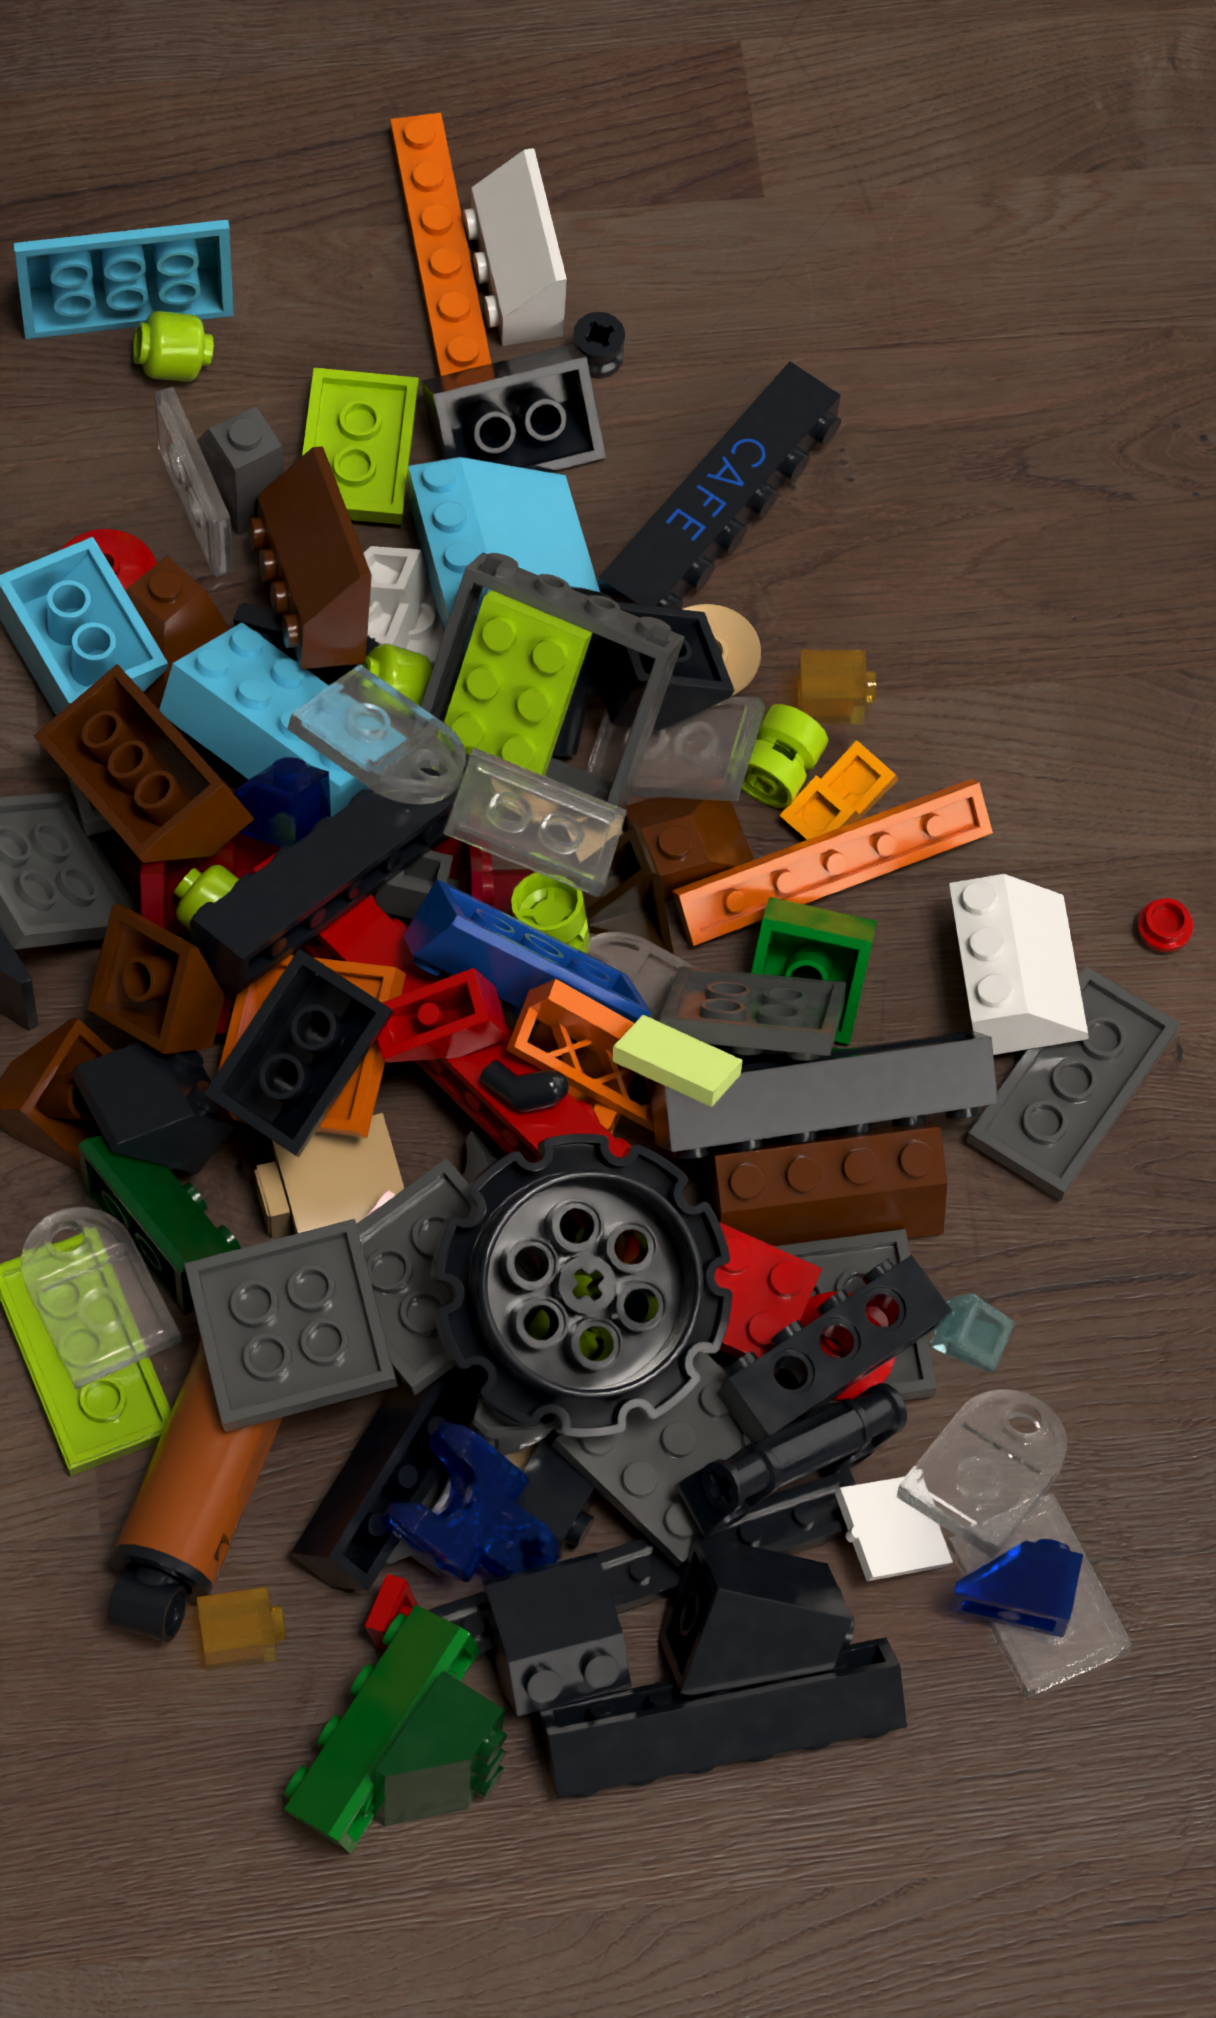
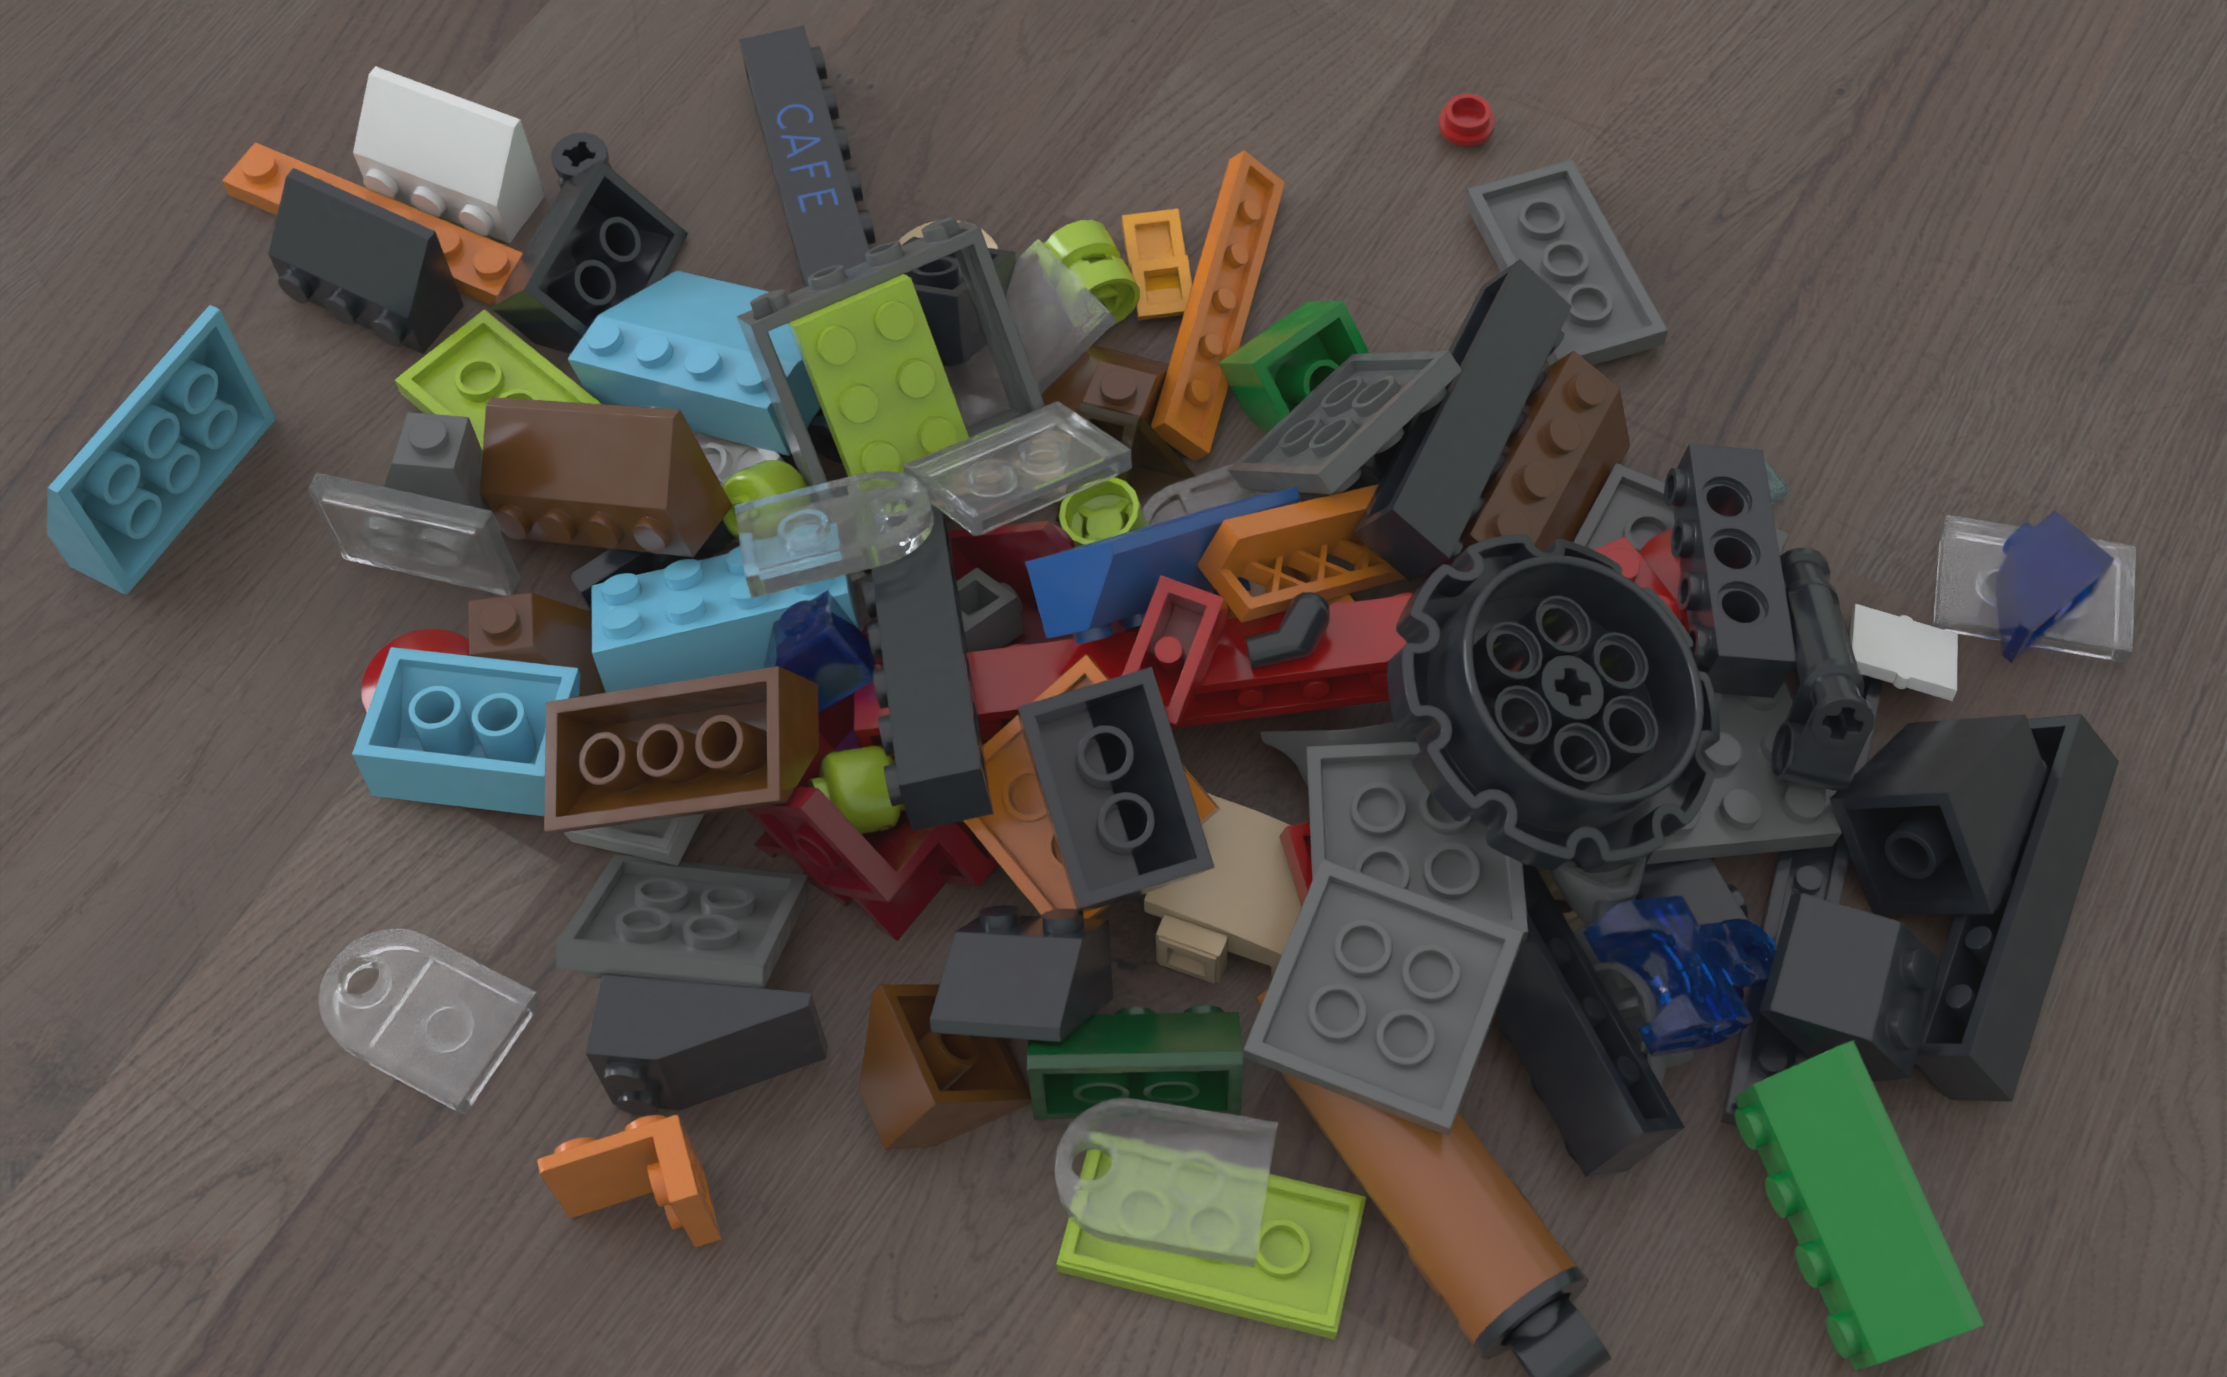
camera: 45 degrees left, 5 degrees down
reddish brown slope [88,904,225,1054] -> none
lime head [133,311,214,382] -> none
clear yellow brick [197,1587,286,1671] -> none
red tile [364,1574,418,1651] -> none
dark green slope [375,1671,507,1826] -> none
yellowish green tile [612,1015,742,1107] -> none
clear yellow brick [797,650,876,724] -> none
clear tile [896,1389,1067,1559] -> none
white slope [949,874,1089,1055] -> none
none -> black slope [268,168,464,354]

